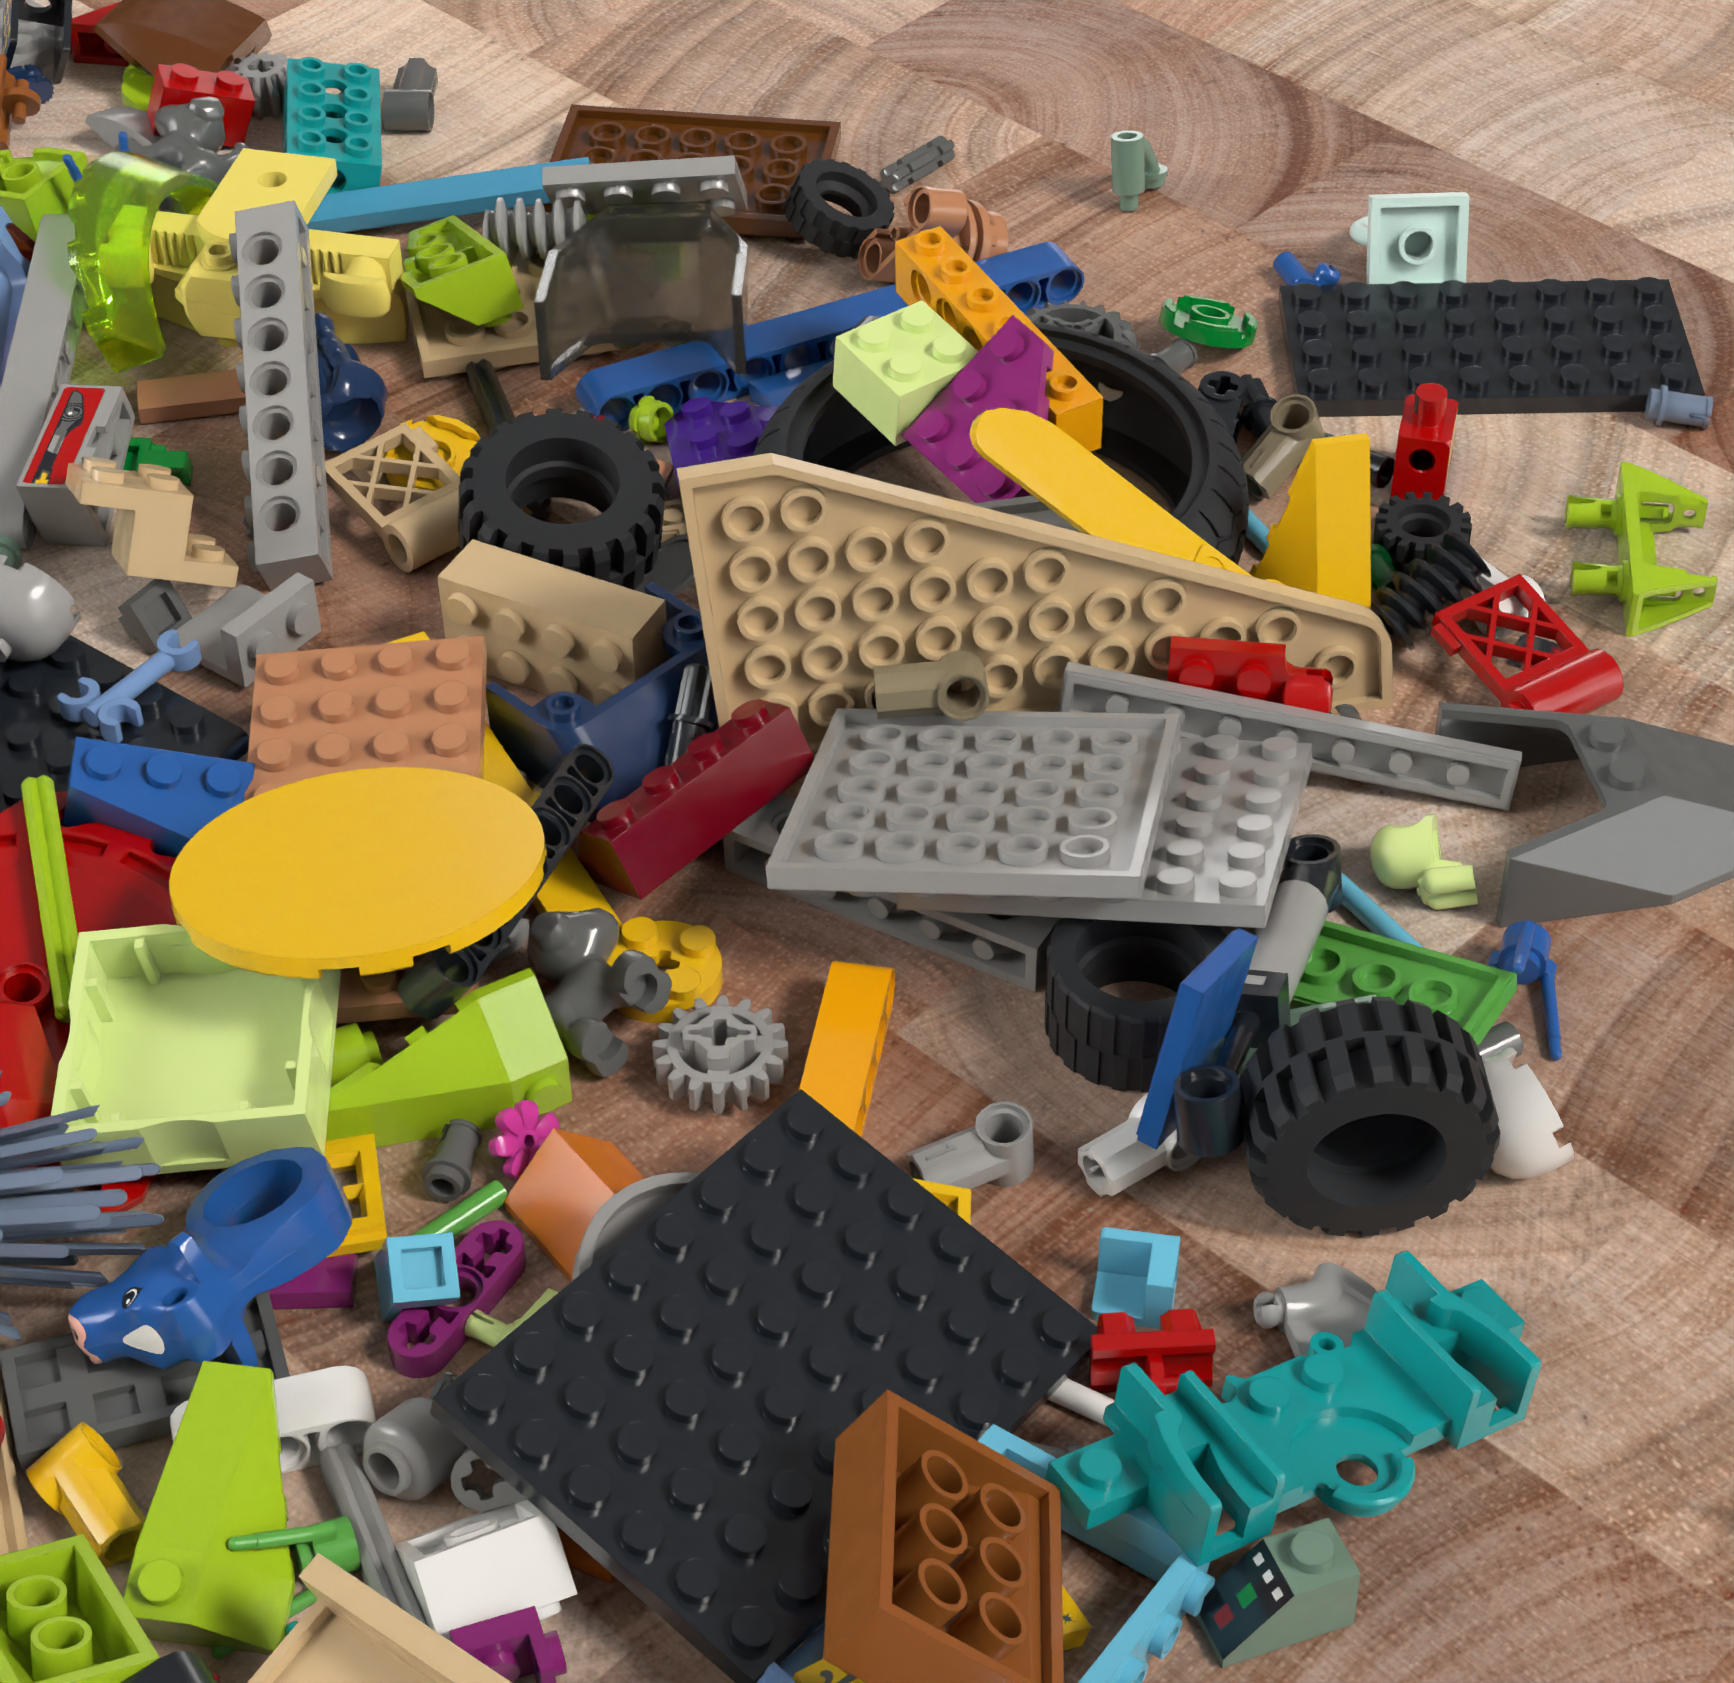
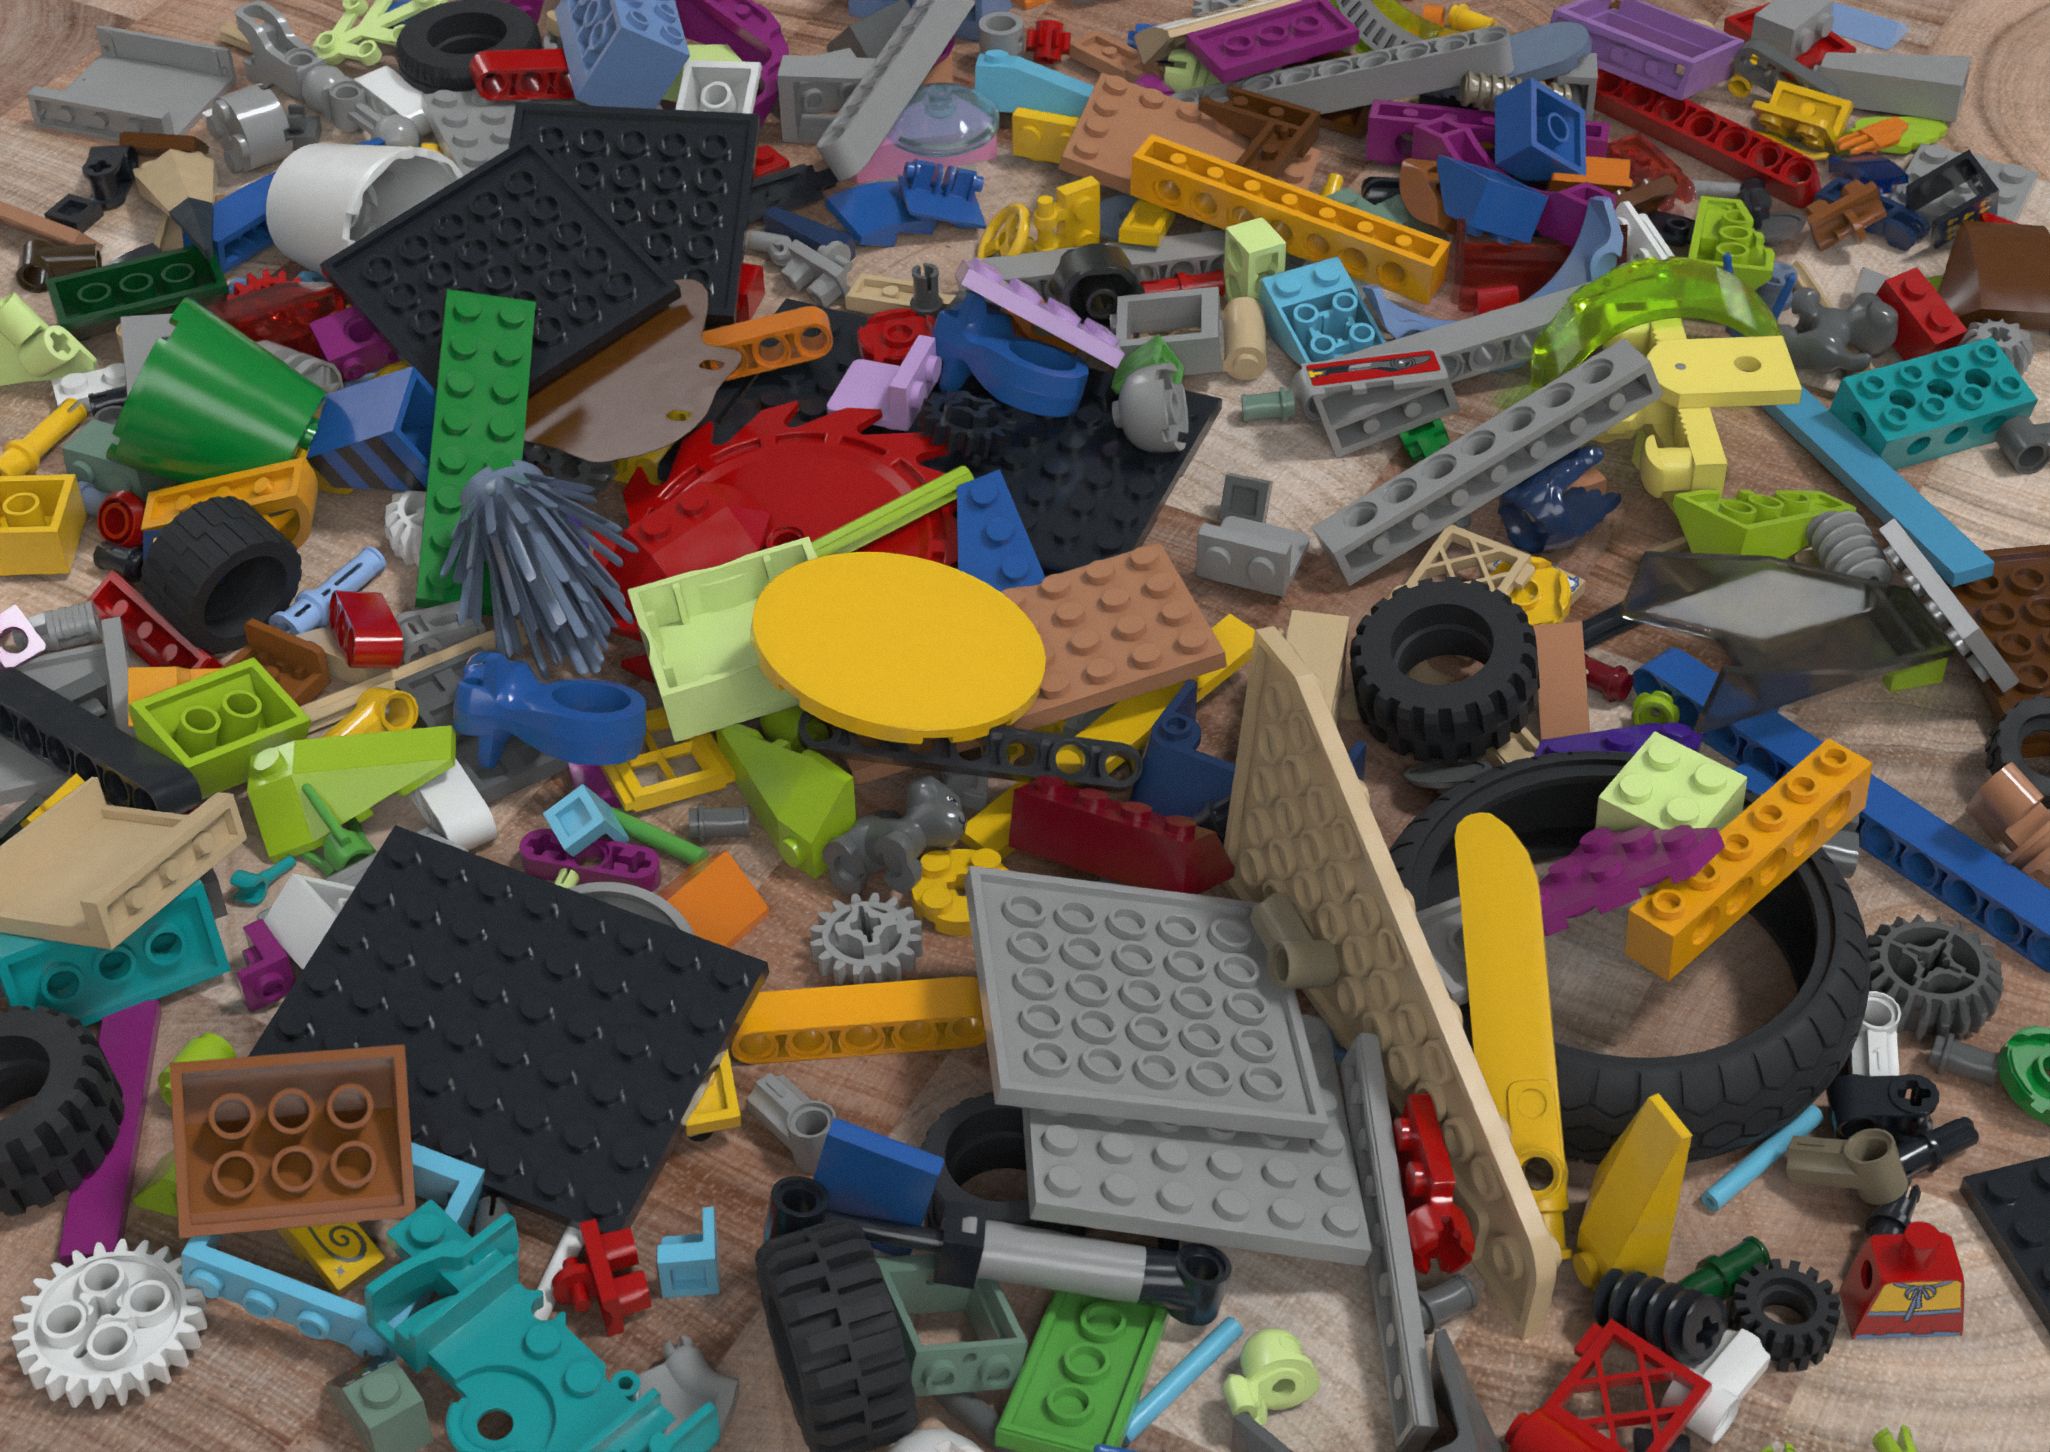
camera: 75 degrees right, 0 degrees up
medium blue bar [57,629,202,743] -> none
tan bracket [65,457,239,588] -> none
dark pink plant [489,1100,560,1180] -> none

